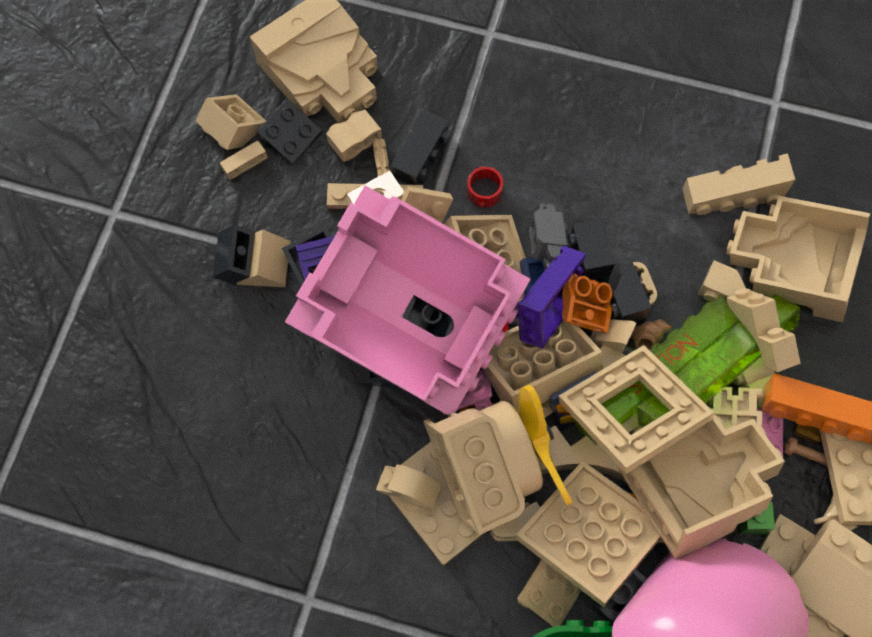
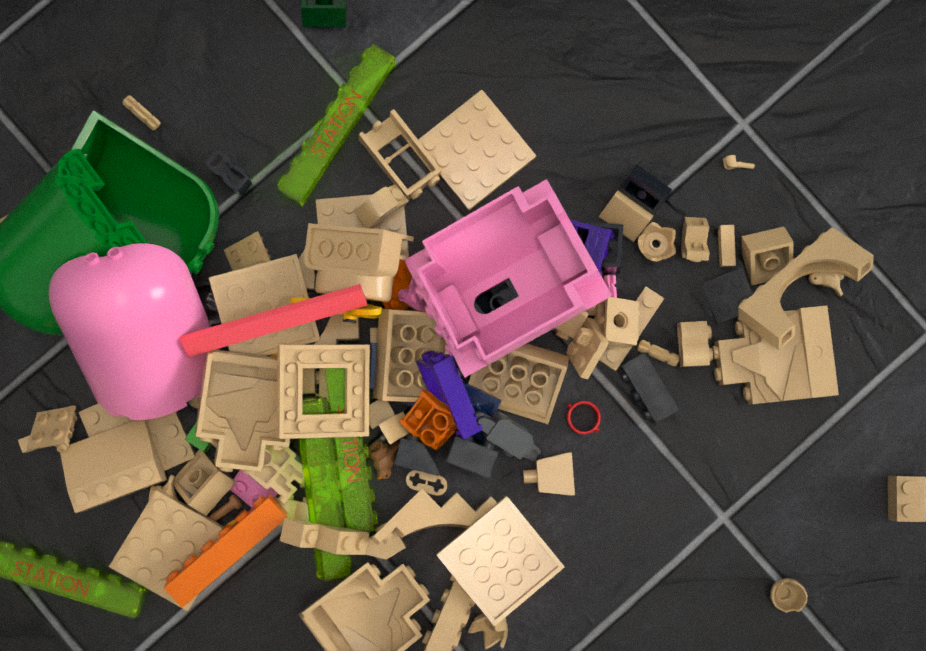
camera: 115 degrees right, 15 degrees up
none -> tan slope [173,449,236,516]
none -> coral tile [180,284,367,357]
none -> clear neon green brick [278,44,396,206]
none -> tan door [359,109,442,200]
none -> tan arch [371,489,497,545]
none -> tan plate [418,90,536,211]
none -> plate [436,496,564,626]
none -> tan piece [468,613,508,649]
none -> tan torso [523,452,575,495]
none -> tan piece [638,222,676,262]
none -> tan brick [681,217,710,262]
none -> tan hand [723,155,754,170]
none -> tan arch [738,227,874,350]
none -> tan animal [808,272,844,297]

